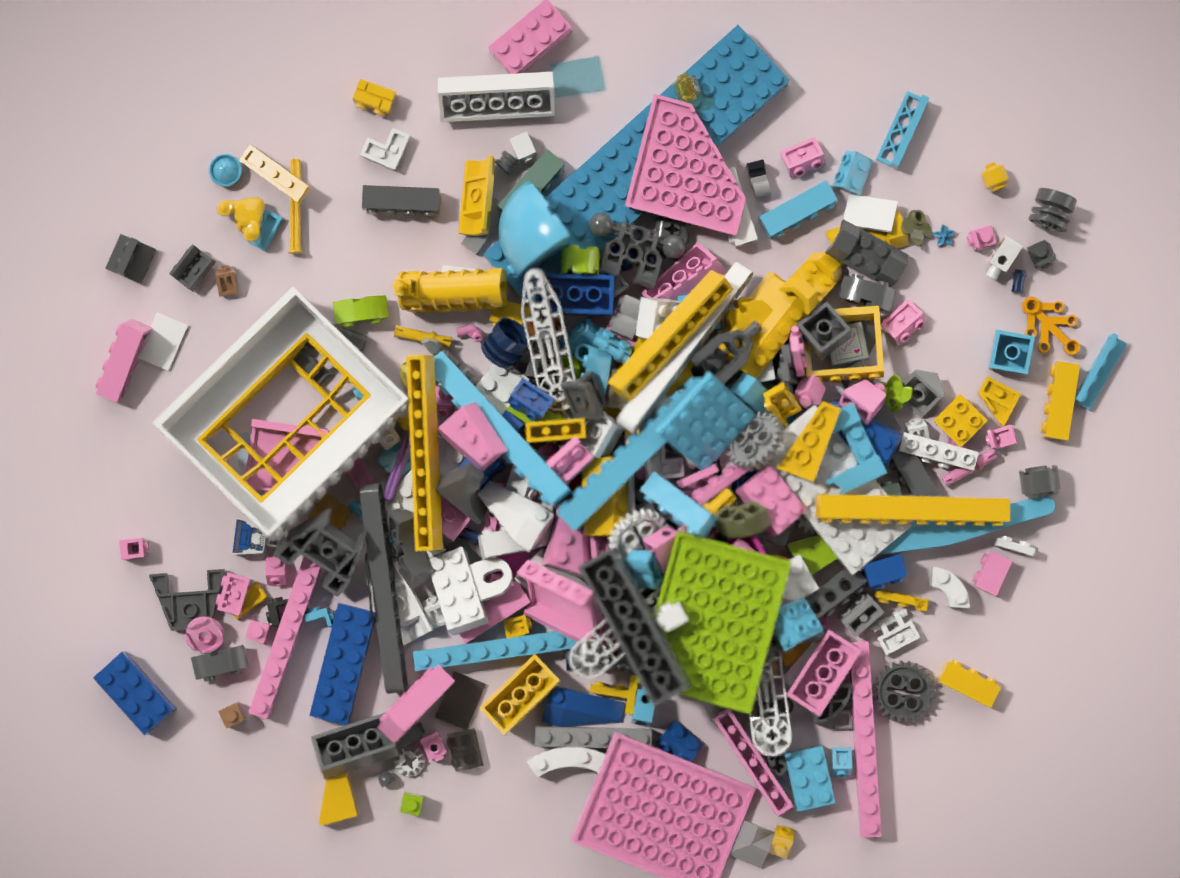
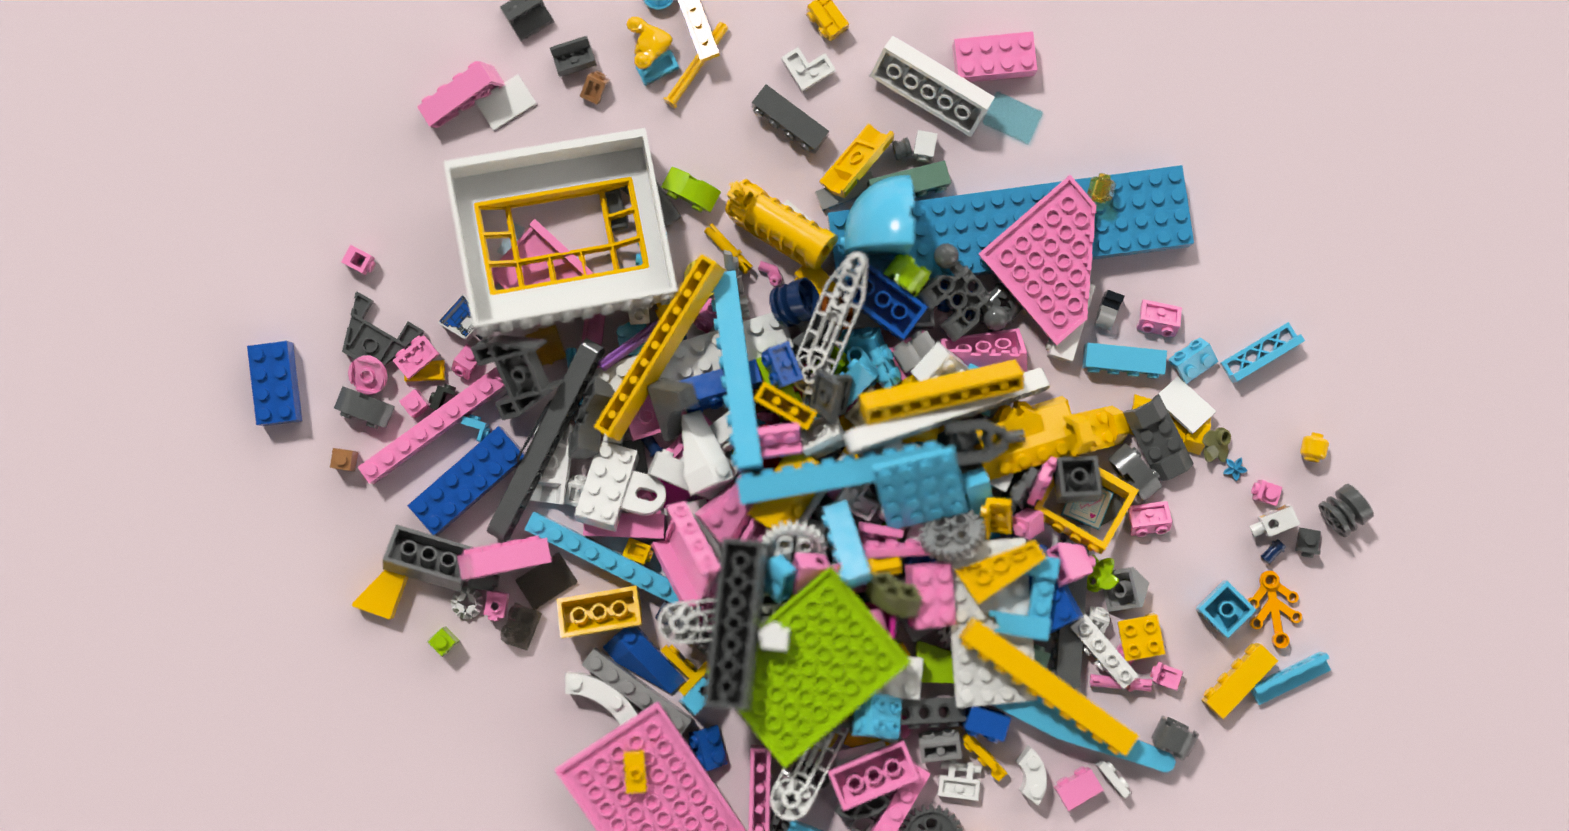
camera: 30 degrees right, 0 degrees up
dark grey hinge [378,771,395,788] -> none
bright pink wedge [438,402,507,471] -> none
yellow wing [977,376,1021,427] -> none
none -> yellow plate [623,750,647,794]

